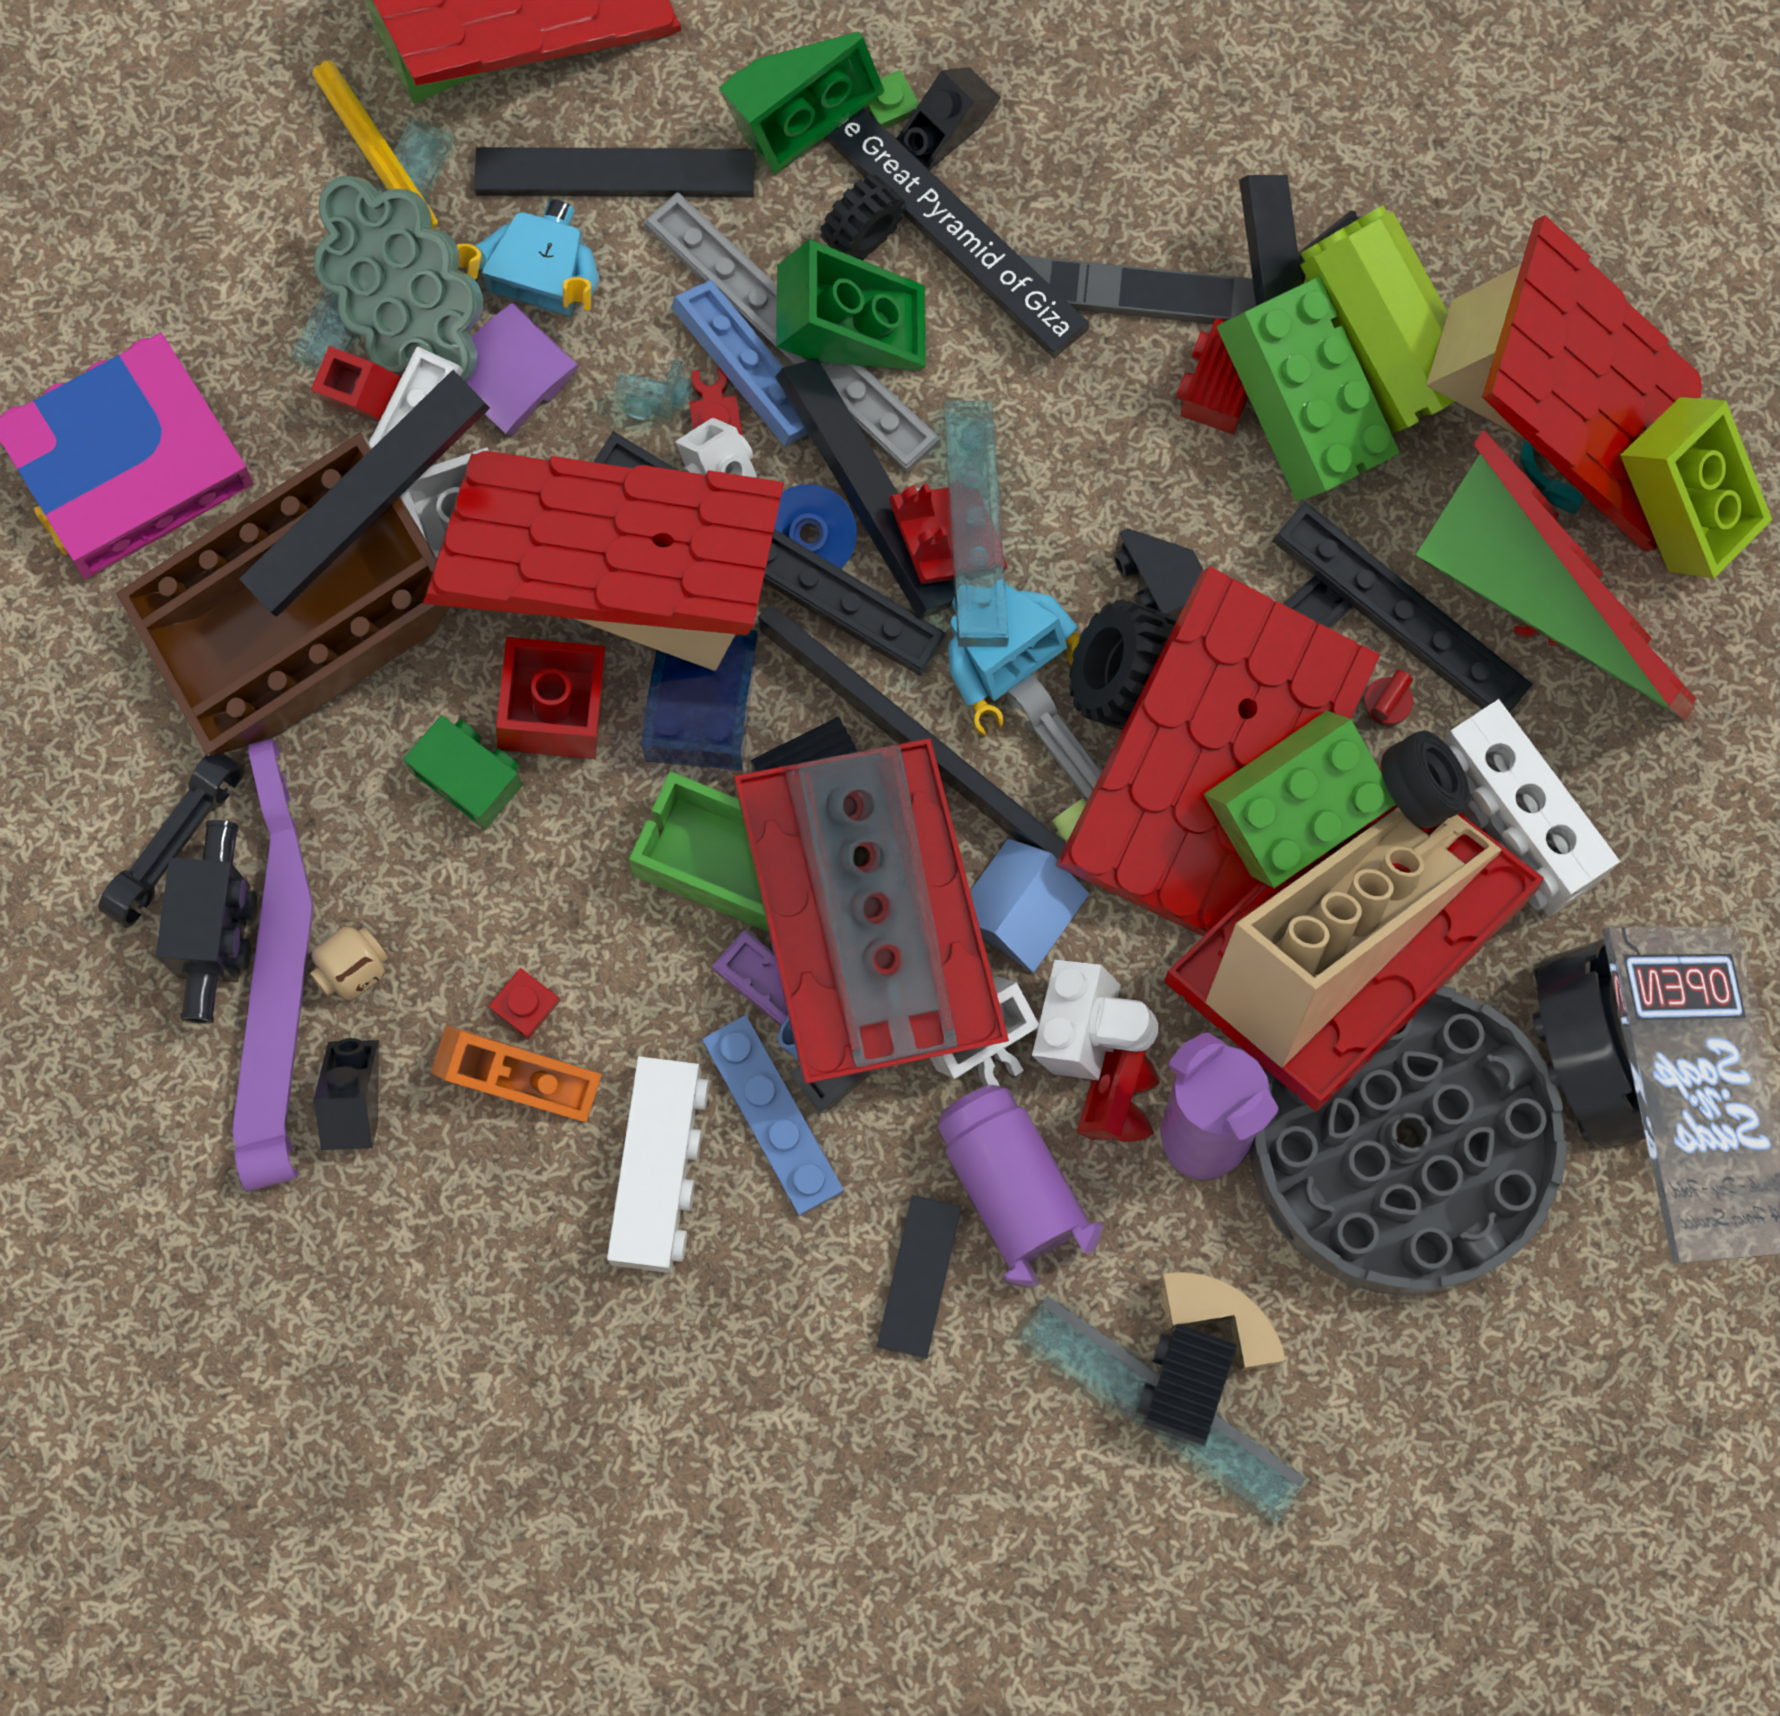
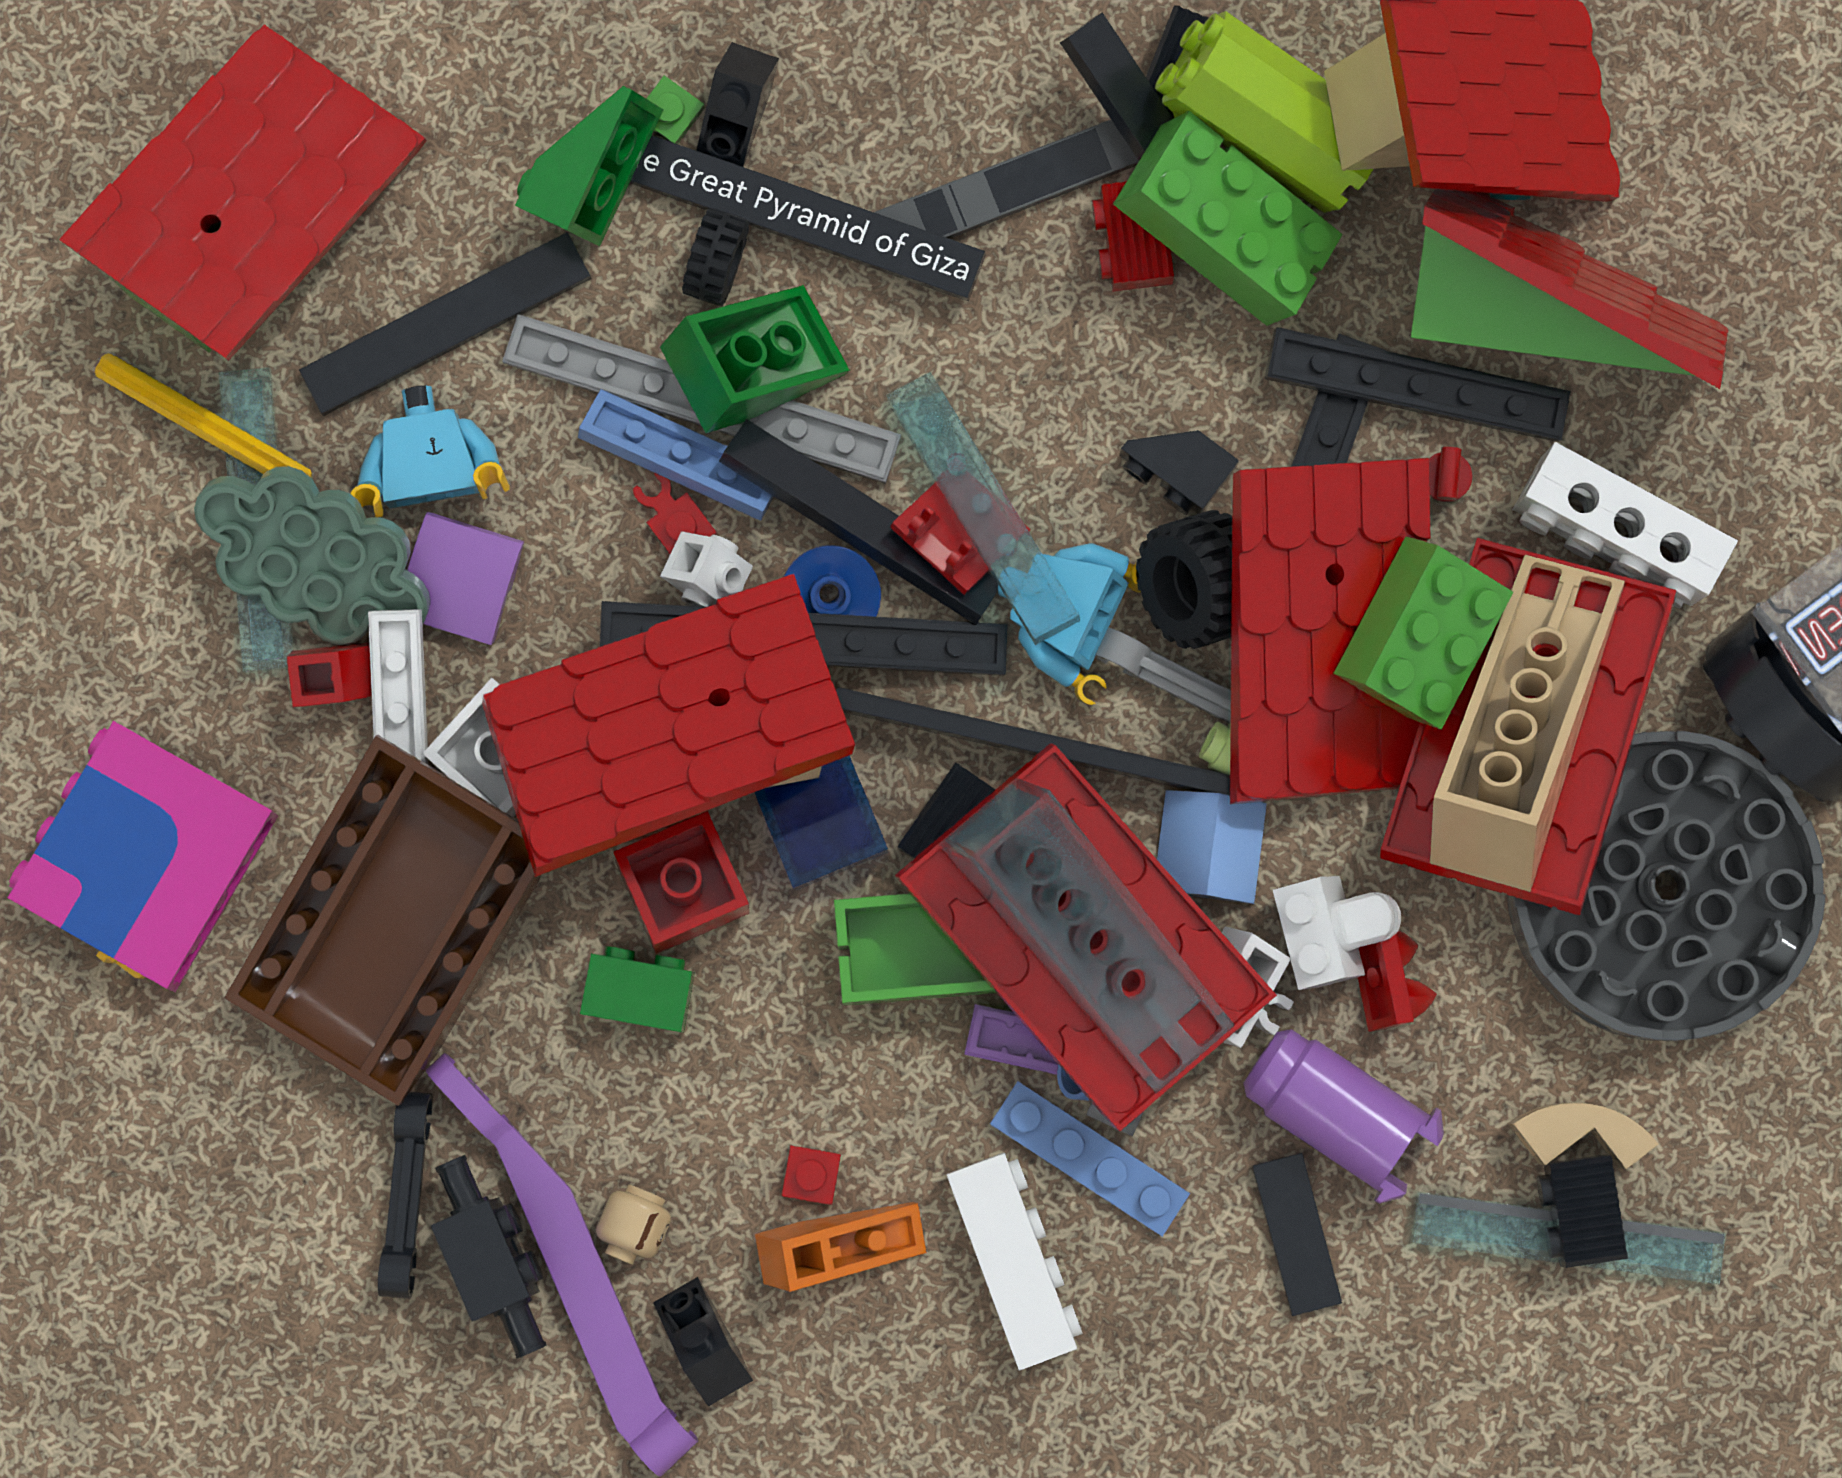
camera: 20 degrees left, 10 degrees up
black tile [239,370,490,617] -> none
clear light blue bracket [614,359,691,420] -> none
medium lavender piece [1160,1033,1278,1180] -> none
black tyre [1381,730,1470,828] -> none
lime brick [1620,397,1773,579] -> none

